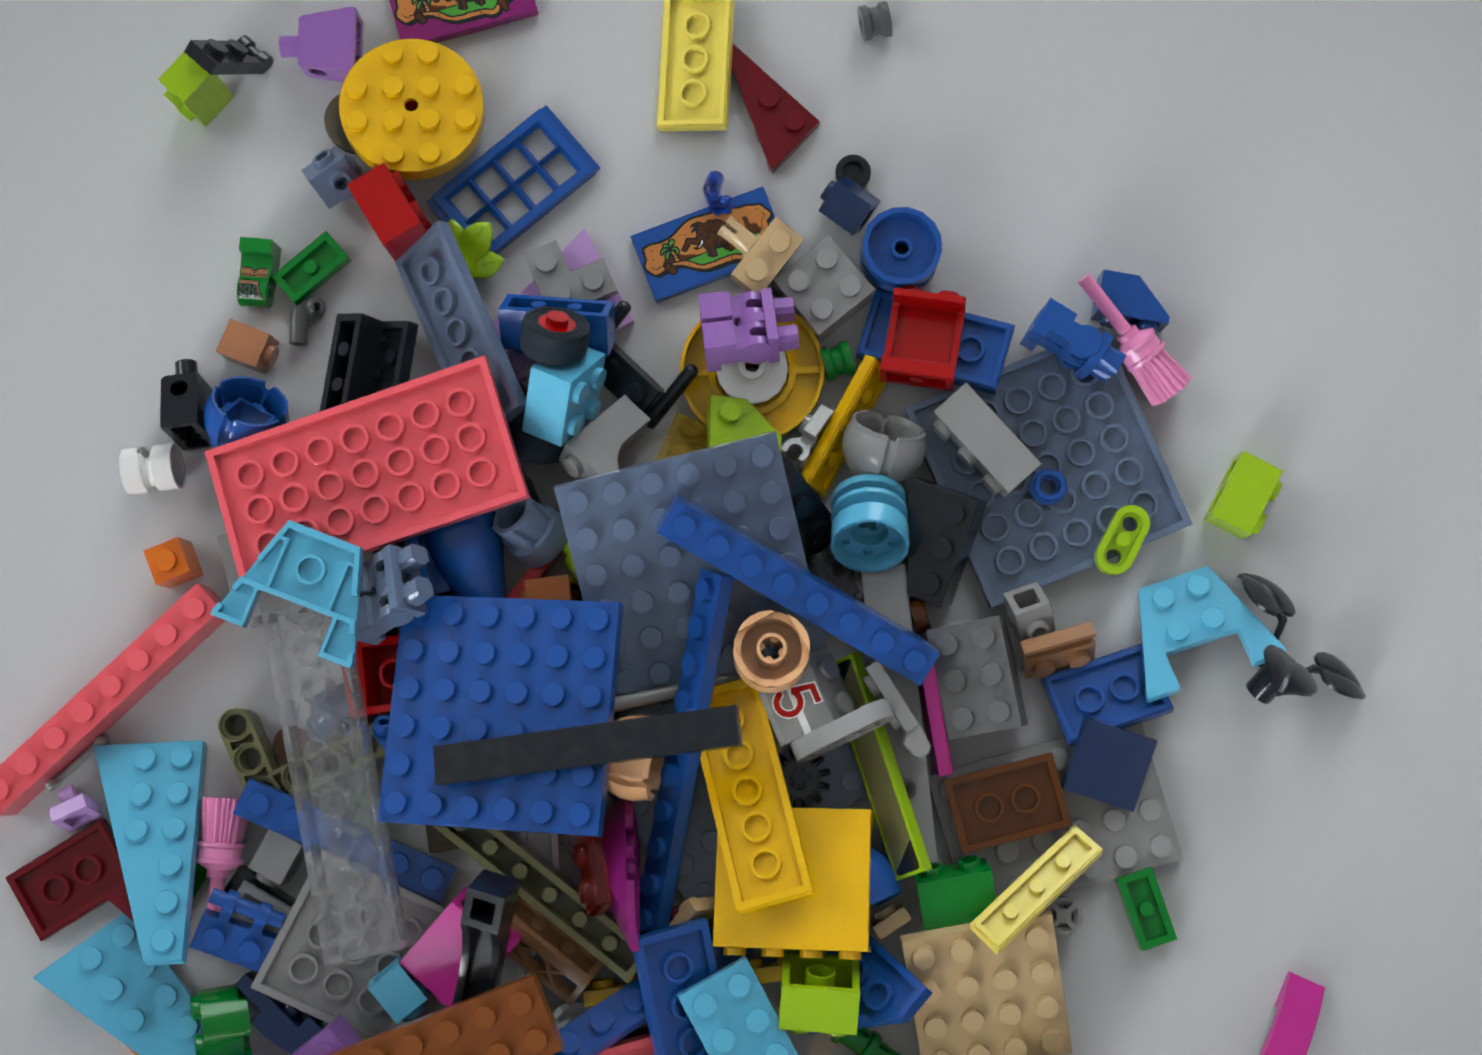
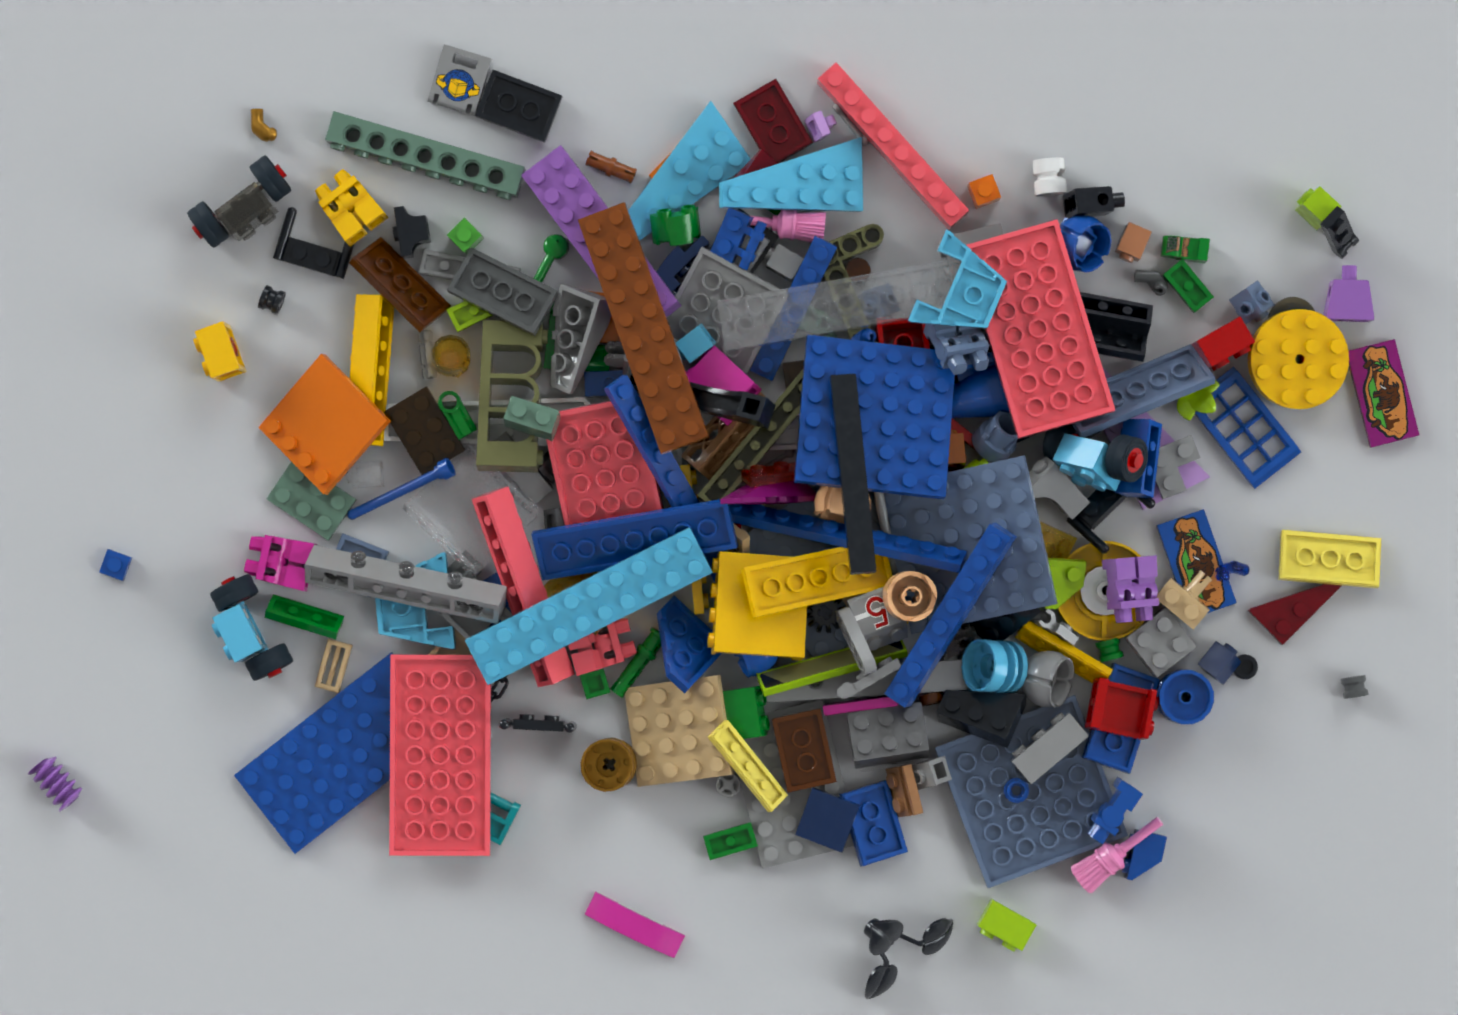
camera: 90 degrees right, 5 degrees up
lime slope [779,950,860,1037] -> none
tan plate [871,903,912,940] -> none
lime plate [1094,505,1150,576] -> none
medium azure wing [1138,566,1287,703] -> none

